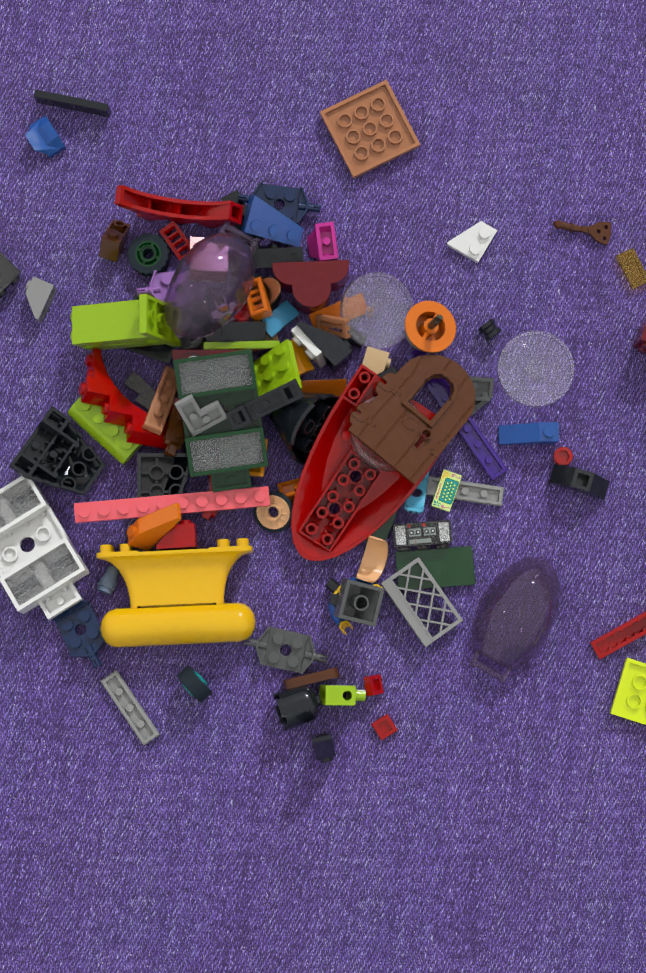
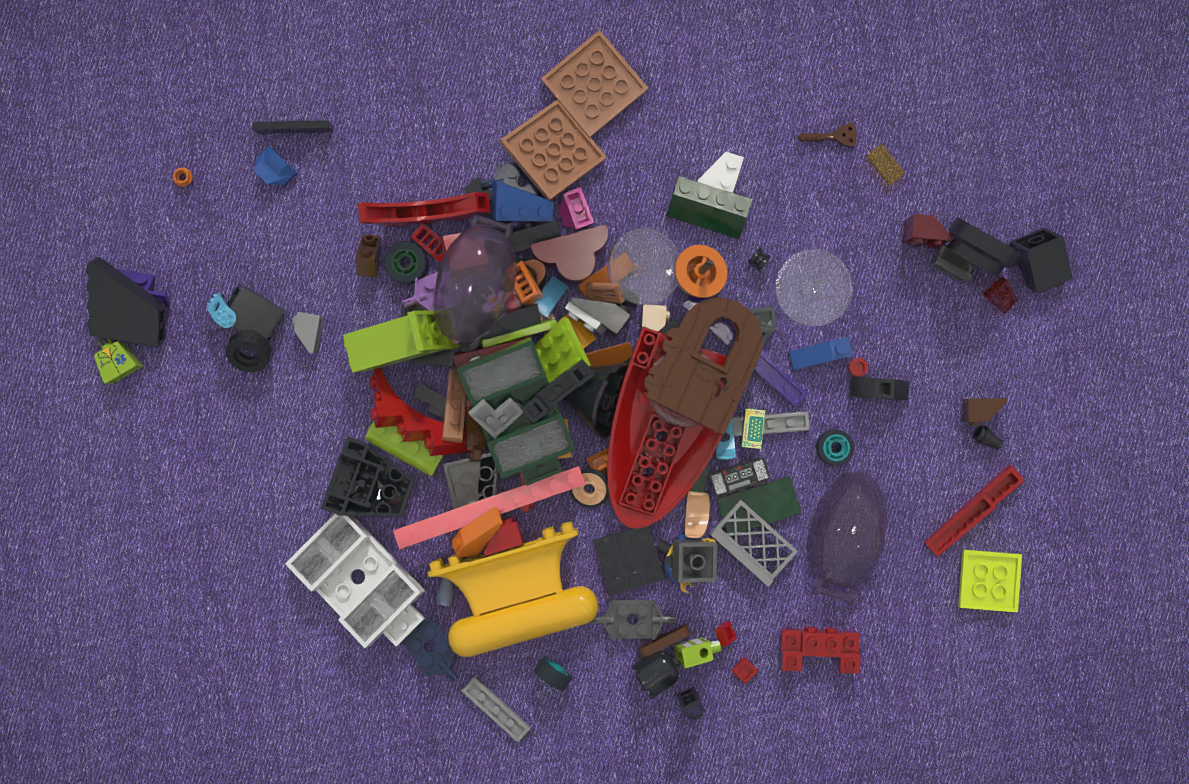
camera: 10 degrees left, 5 degrees up
none -> nougat plate [499,99,607,201]
none -> black plate [593,526,665,595]
none -> dark green slope [666,176,753,239]
none -> red bracket [780,626,861,674]
none -> wheel [816,429,855,466]

